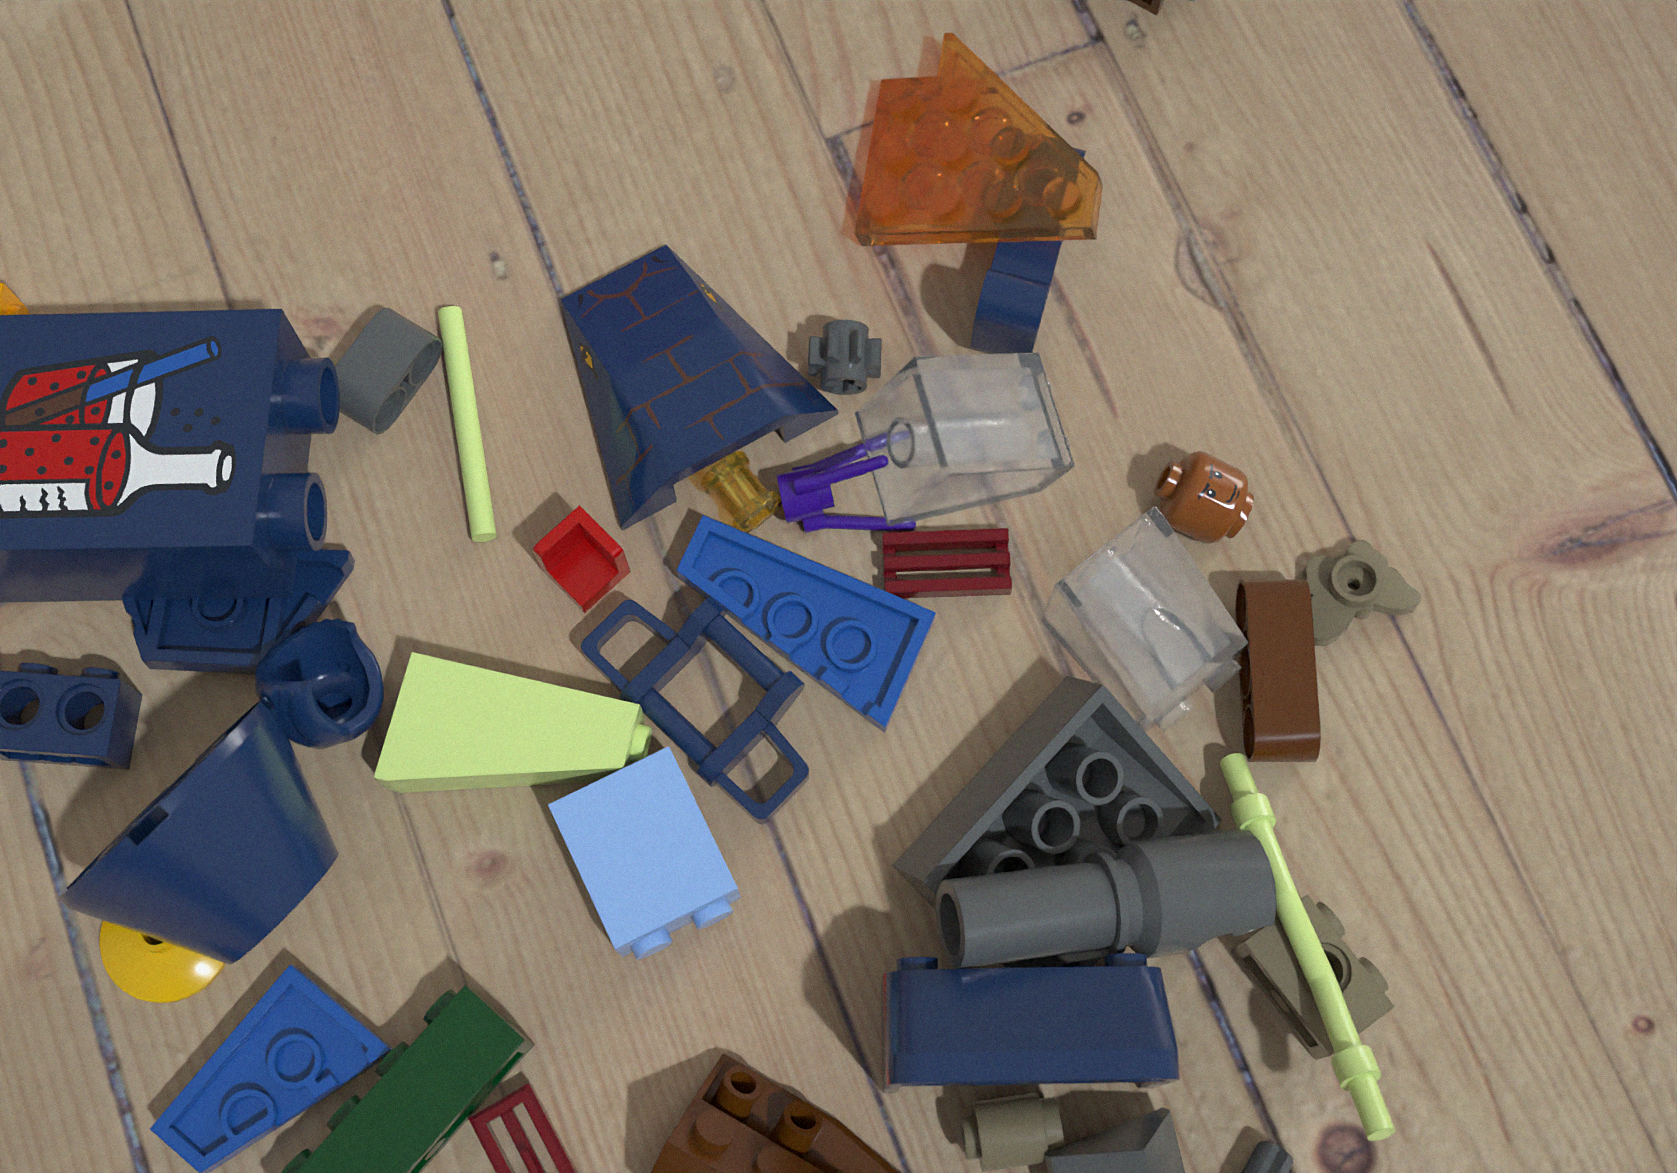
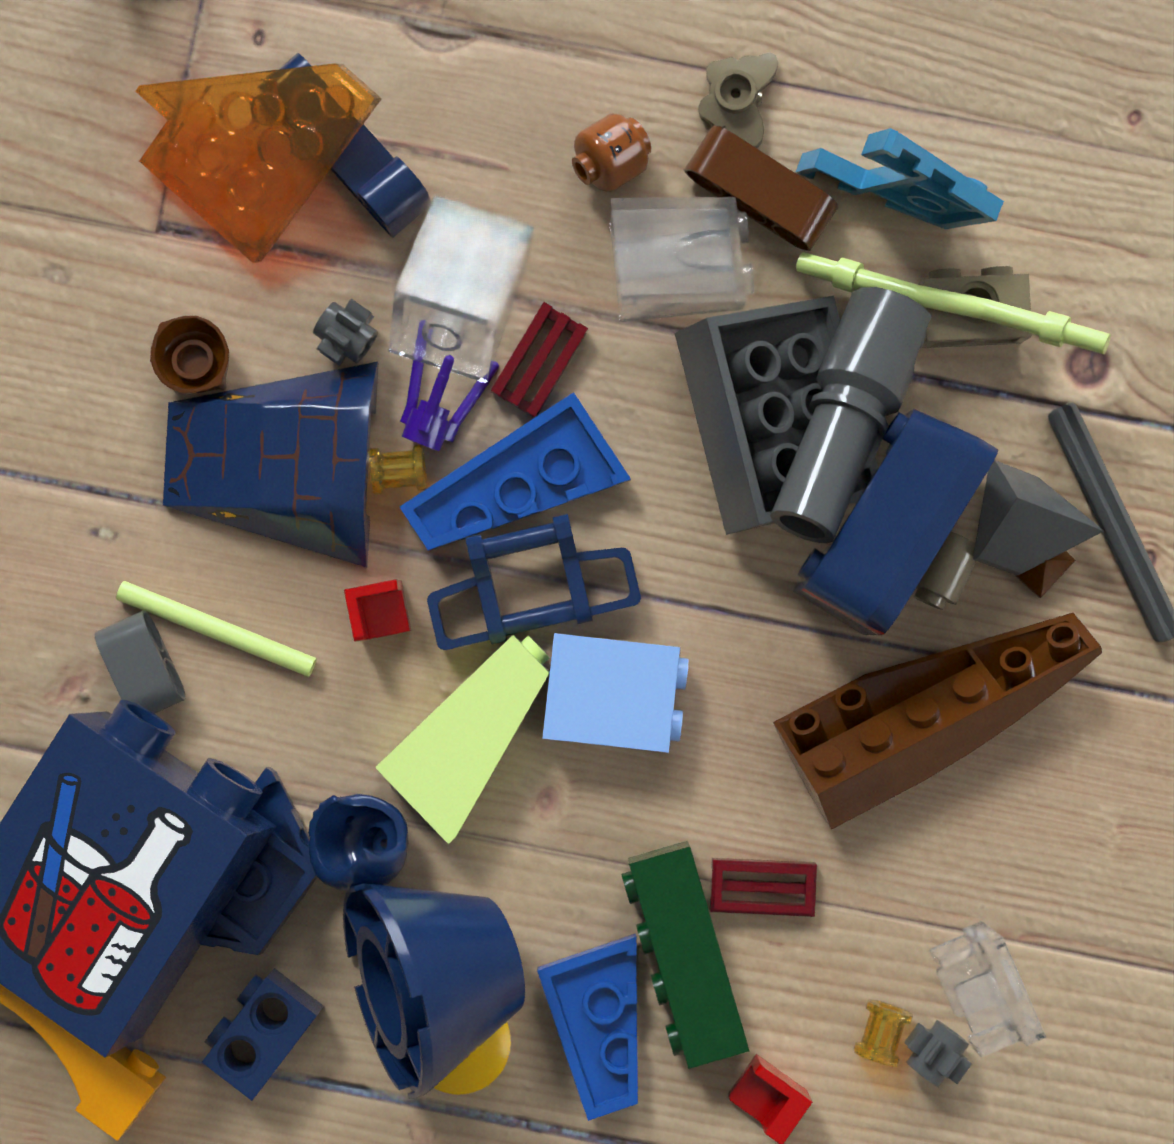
camera: 60 degrees left, 15 degrees up
none -> reddish brown hat [150,316,229,393]
none -> dark azure wing [796,128,1004,229]

